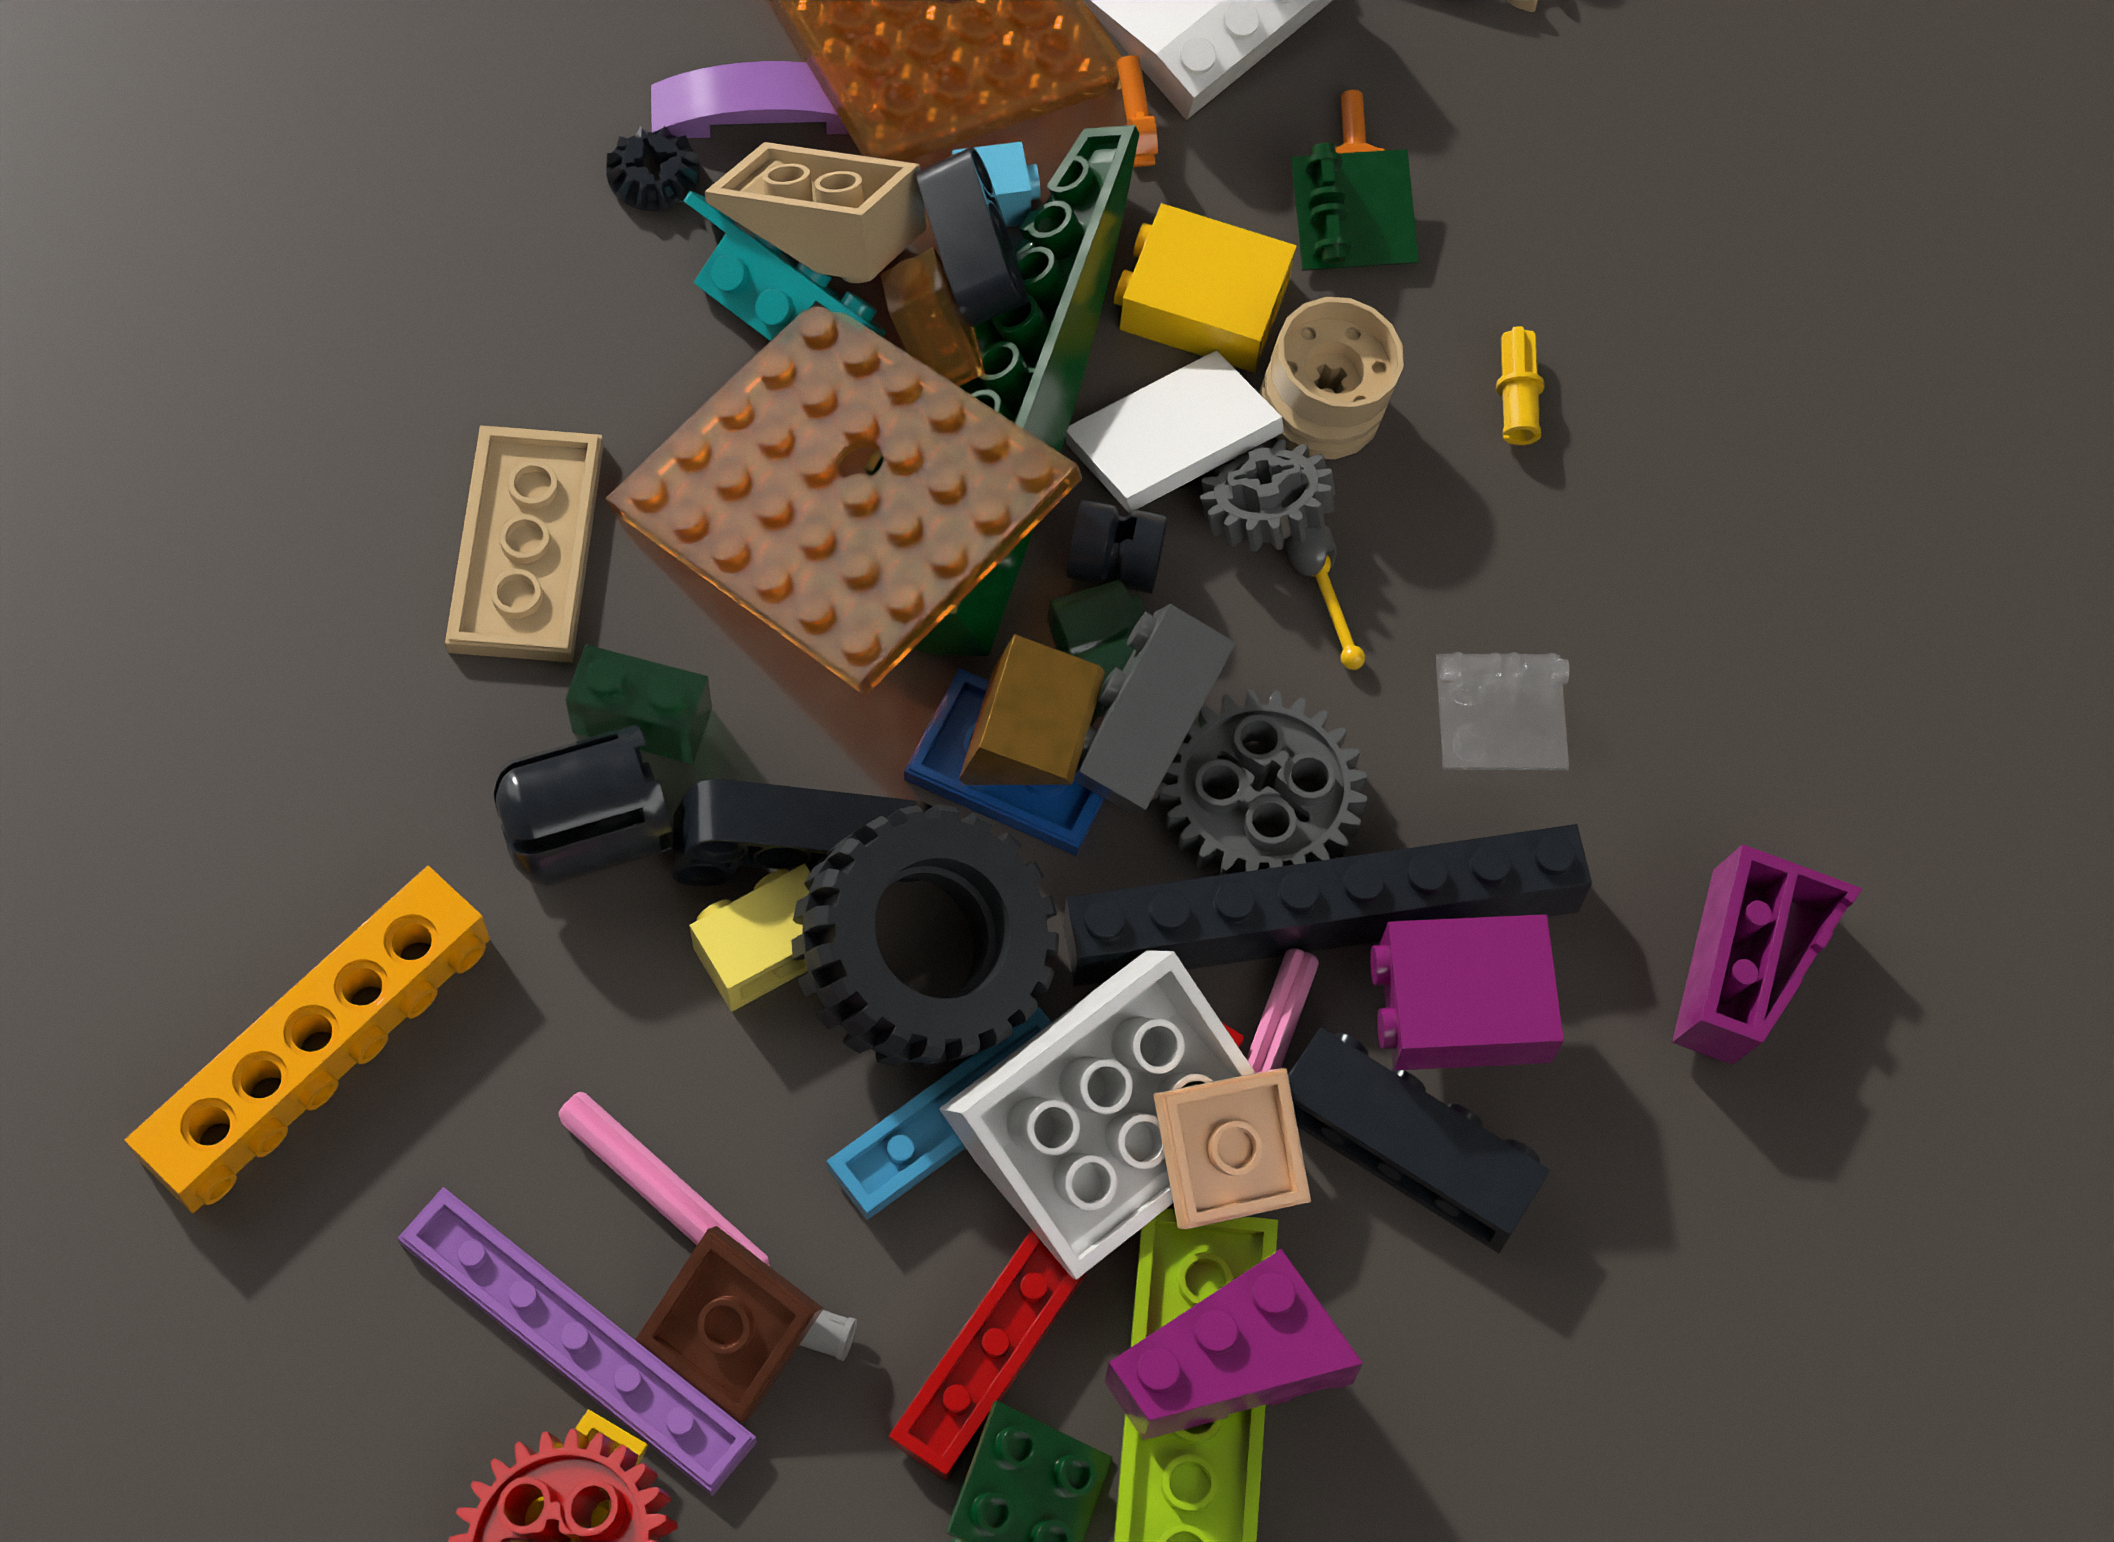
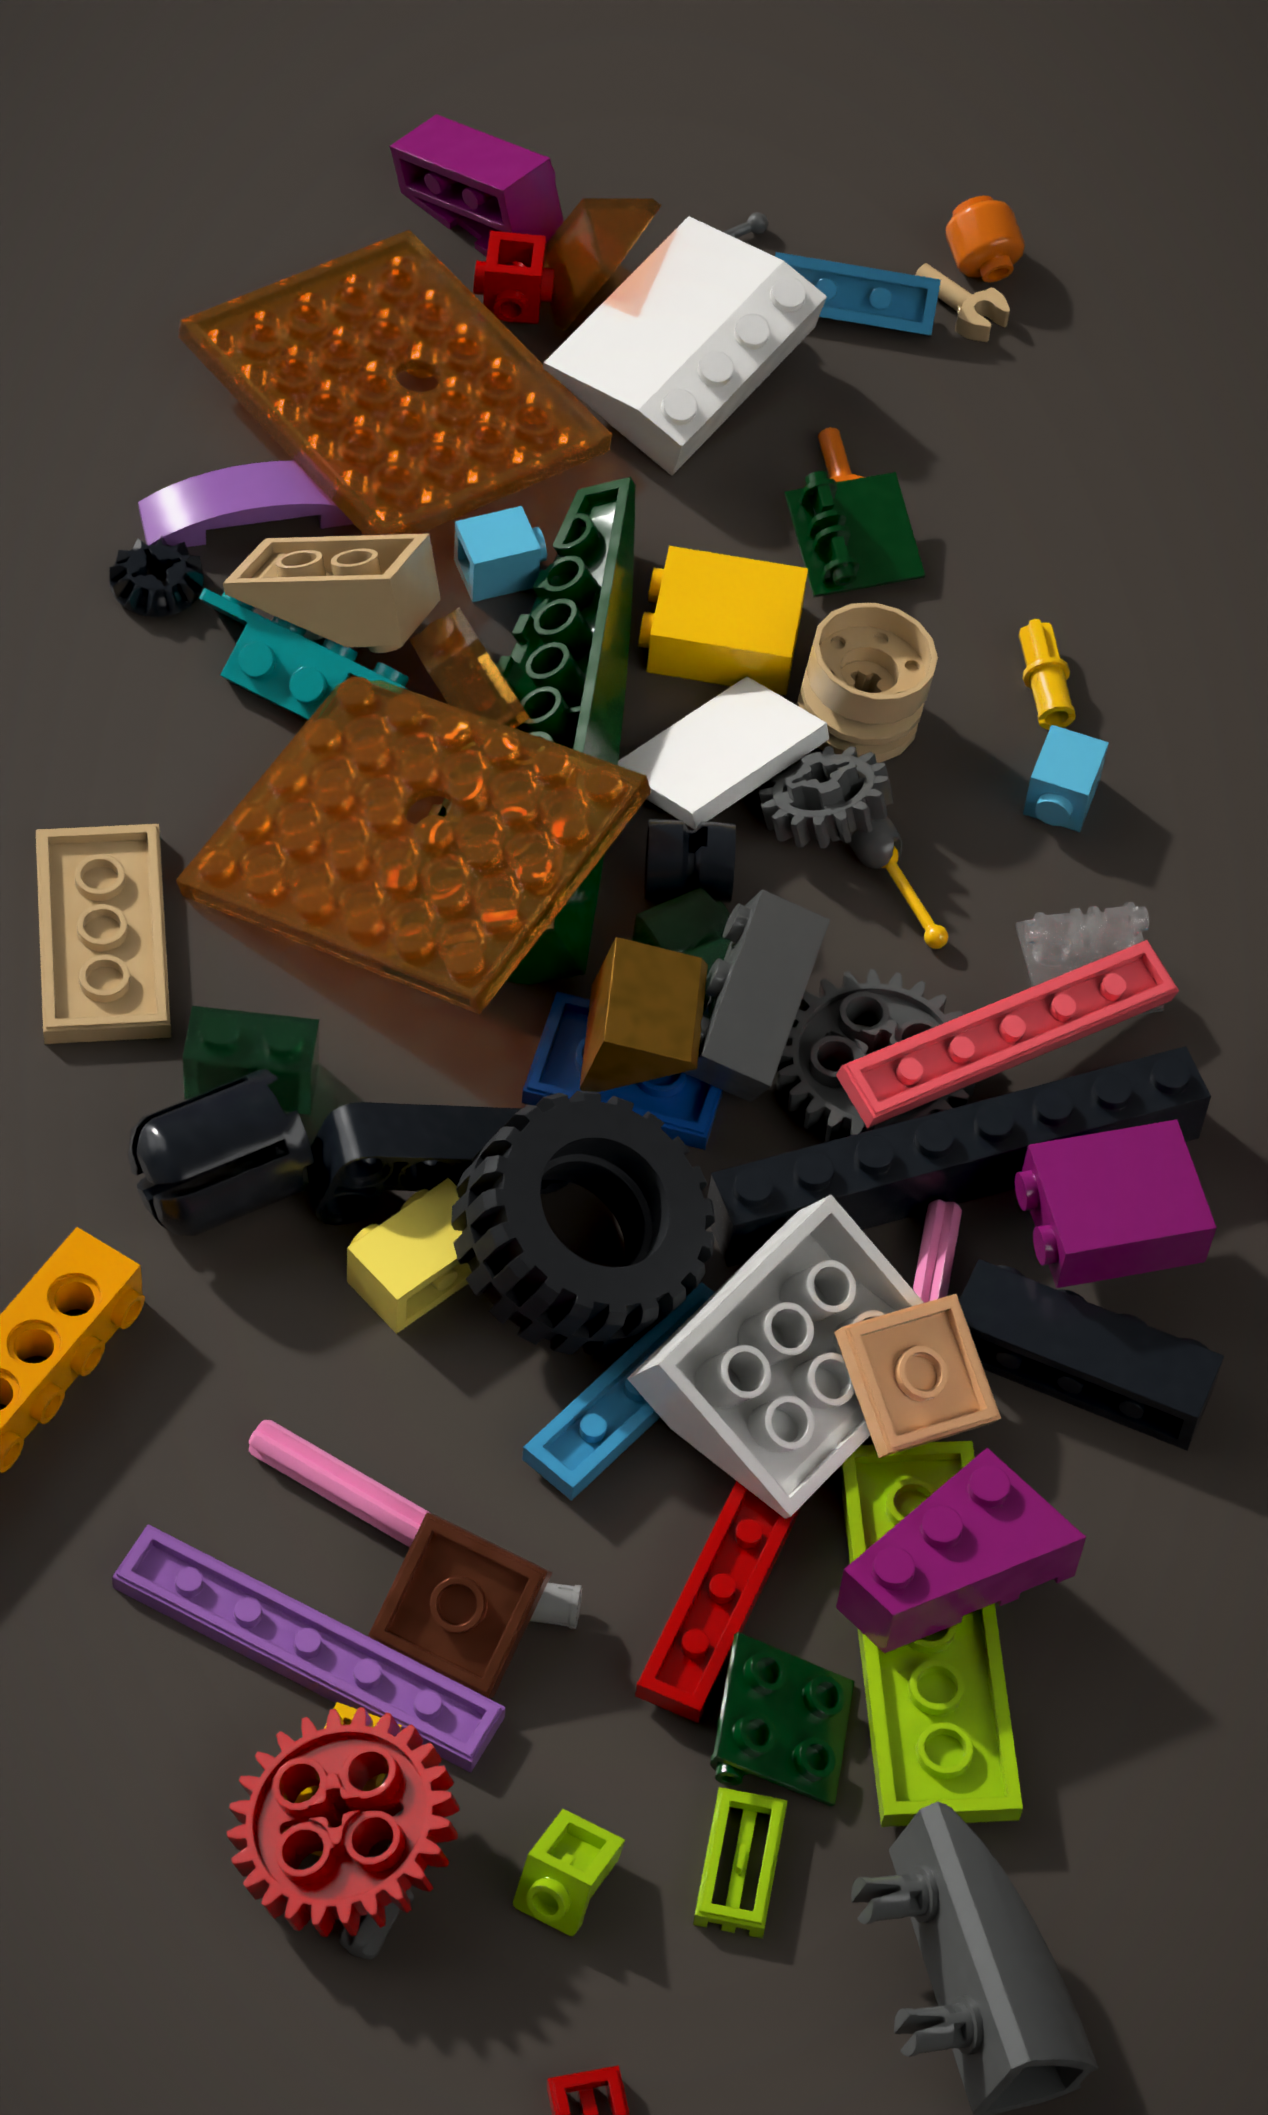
camera: 10 degrees left, 10 degrees down
black beam [916,147,1028,327] -> none
orange bar [1117,55,1158,168] -> none
none -> coral tile [836,940,1179,1128]
none -> medium azure brick [1023,724,1109,832]

